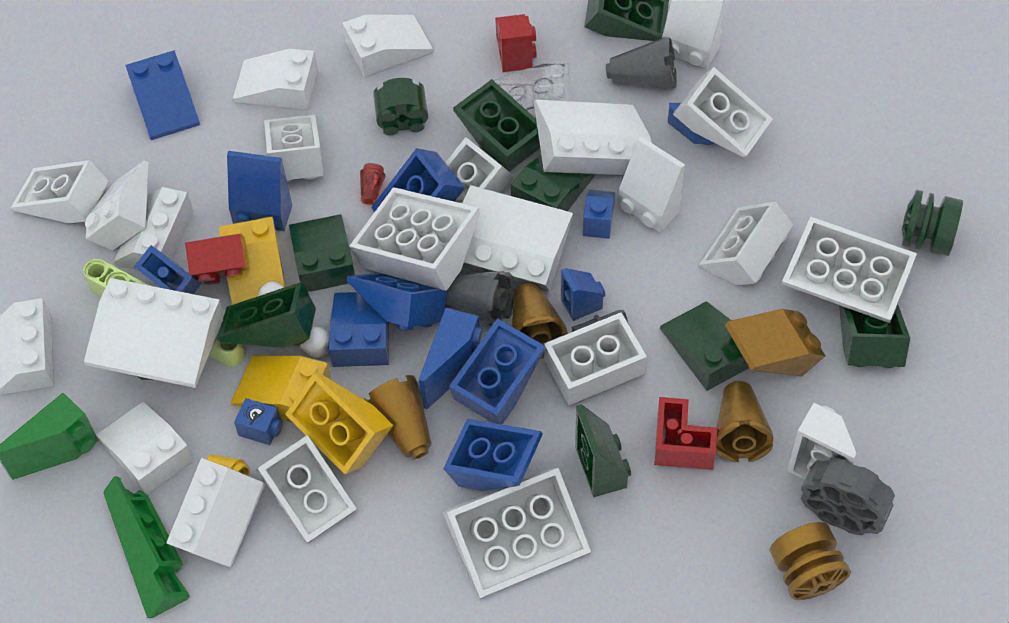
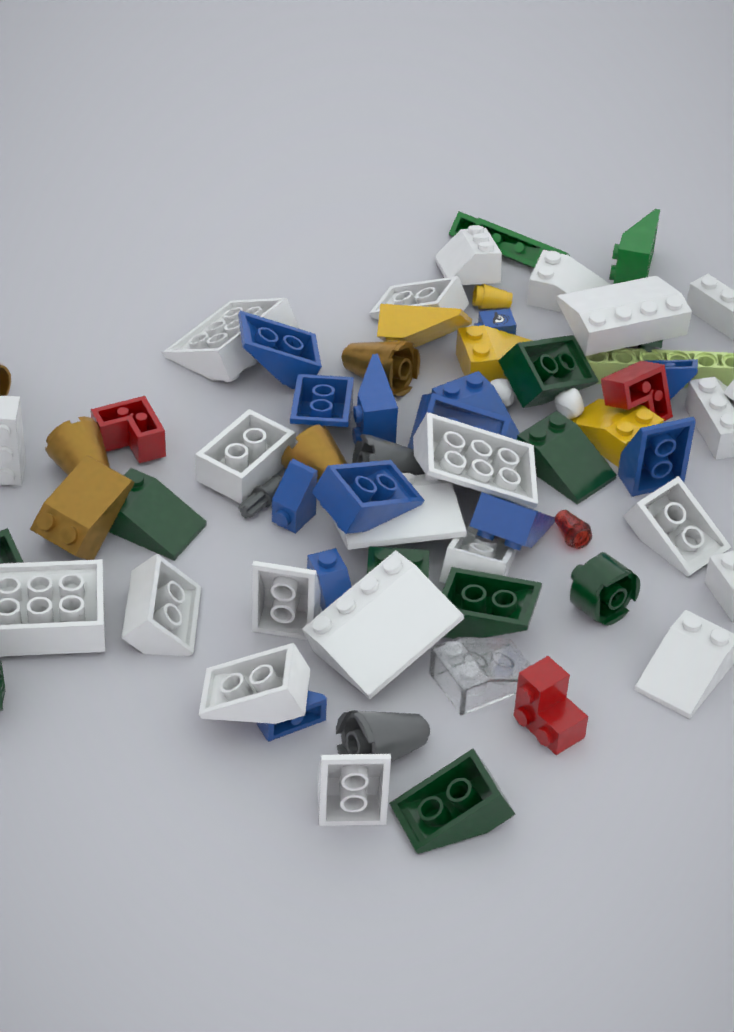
camera: 145 degrees right, 15 degrees down
dark green slope [575,404,631,498] -> none
none -> blue slope [312,460,425,534]

